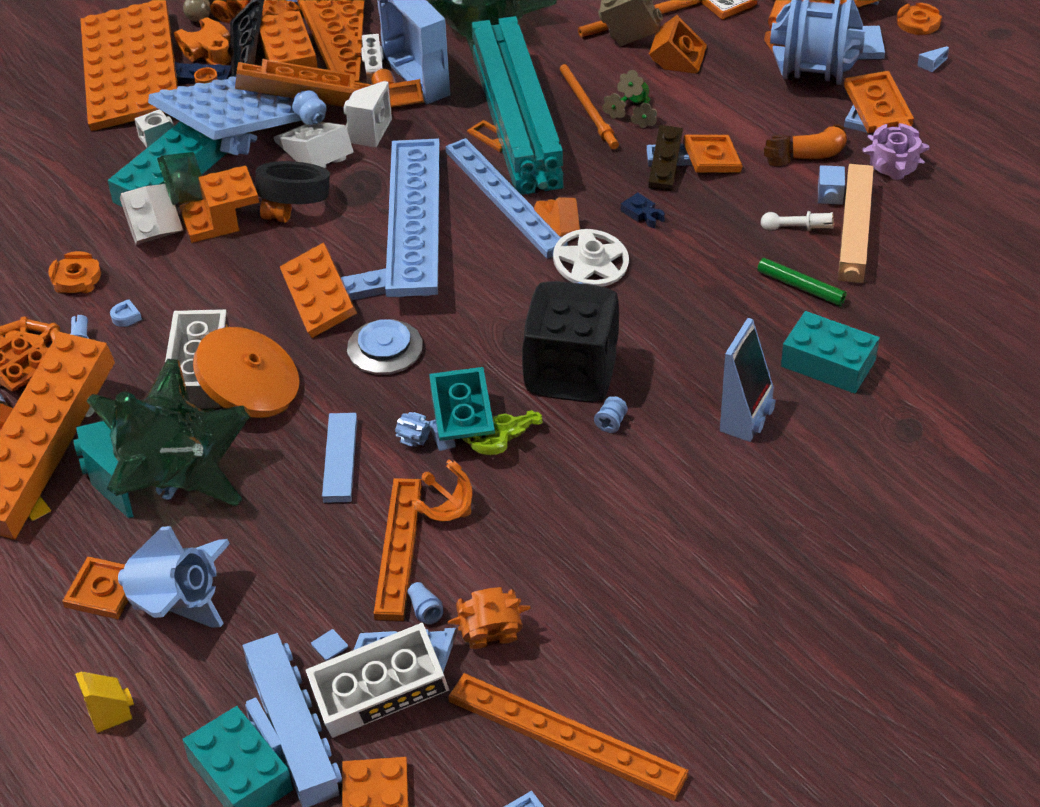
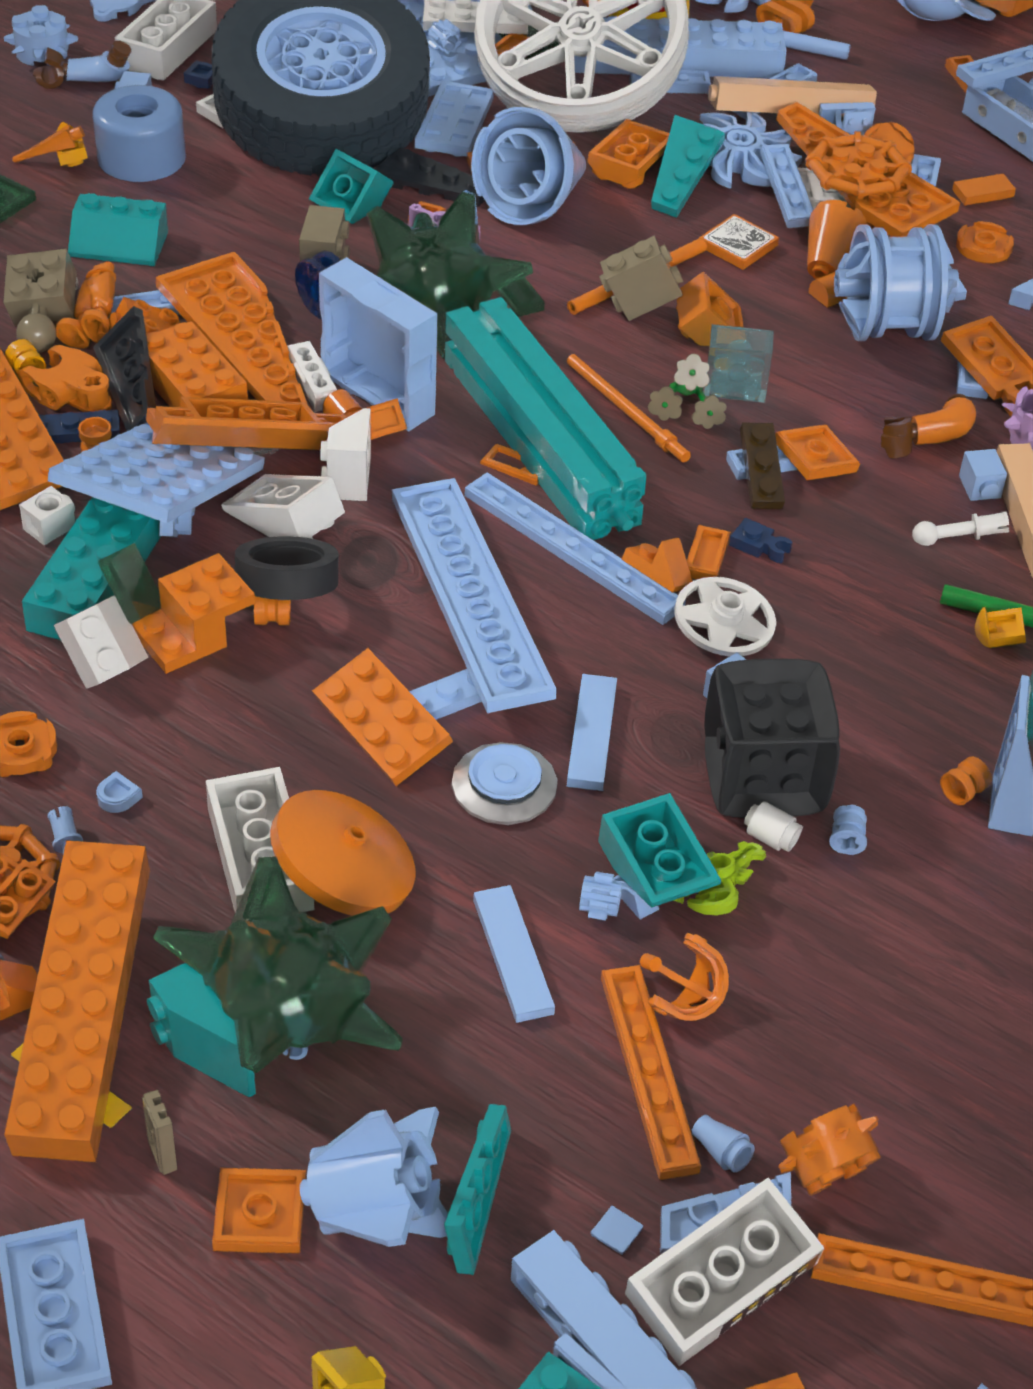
camera: 20 degrees left, 0 degrees up
light blue piece [292,90,327,125] -> none
none -> light orange wheel [5,339,46,382]
none -> dark tan tile [142,1089,177,1175]
none -> teal wing [444,1104,511,1275]
none -> clear green tile [492,269,545,317]
none -> light blue tile [567,674,617,791]
none -> orange tile [687,525,731,580]
none -> clear light blue brick [704,324,774,403]
none -> white brick [744,801,803,852]
none -> orange wheel [940,756,992,805]
none -> light orange plate [975,607,1026,648]

